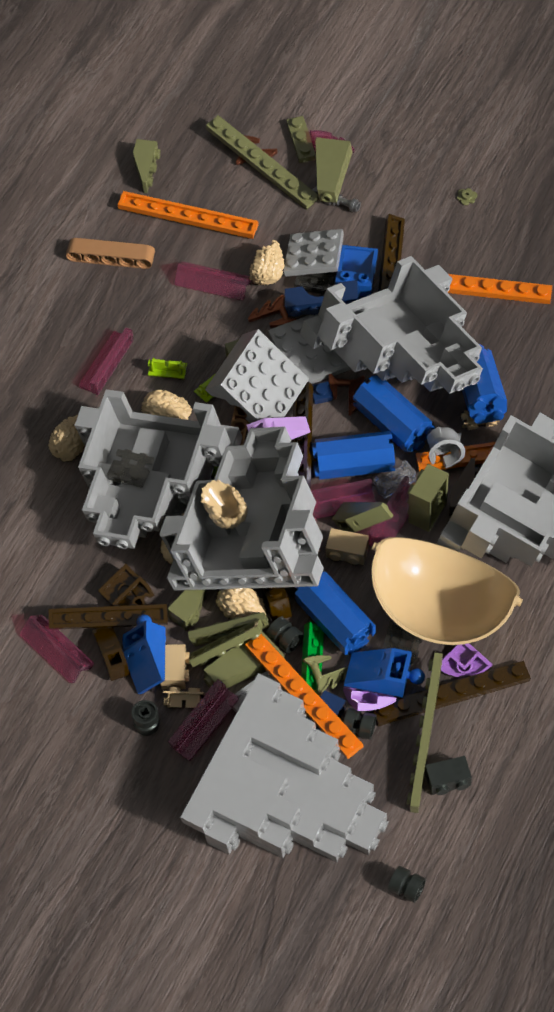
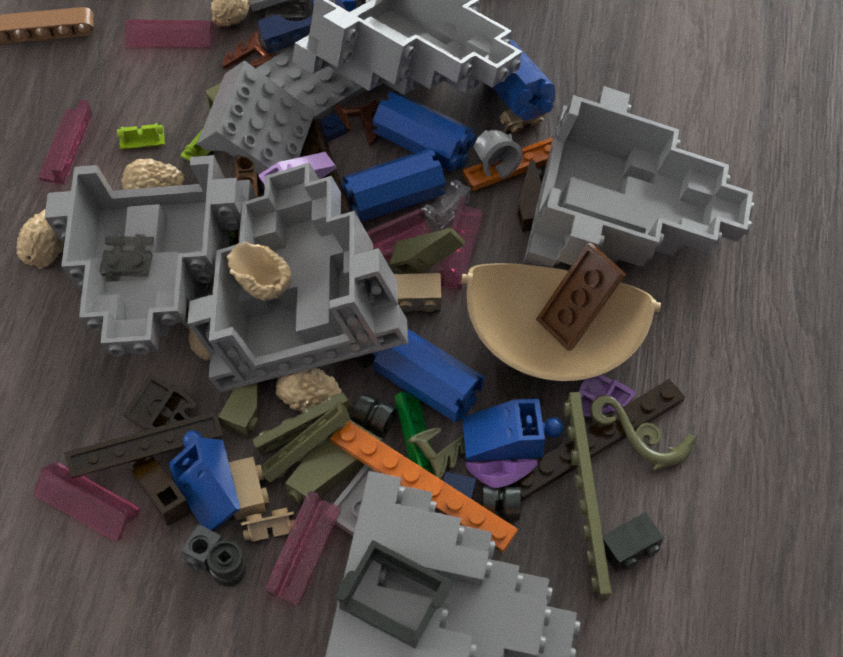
camera: 20 degrees left, 0 degrees up
dark brown slope [261,587,292,622] -> none
olive brick [407,464,449,532] -> none
none -> dark grey brick [181,524,222,572]
none -> pearl dark grey piece [336,540,453,649]
none -> reddish brown tile [536,243,626,351]
none -> olive plant [590,395,696,471]

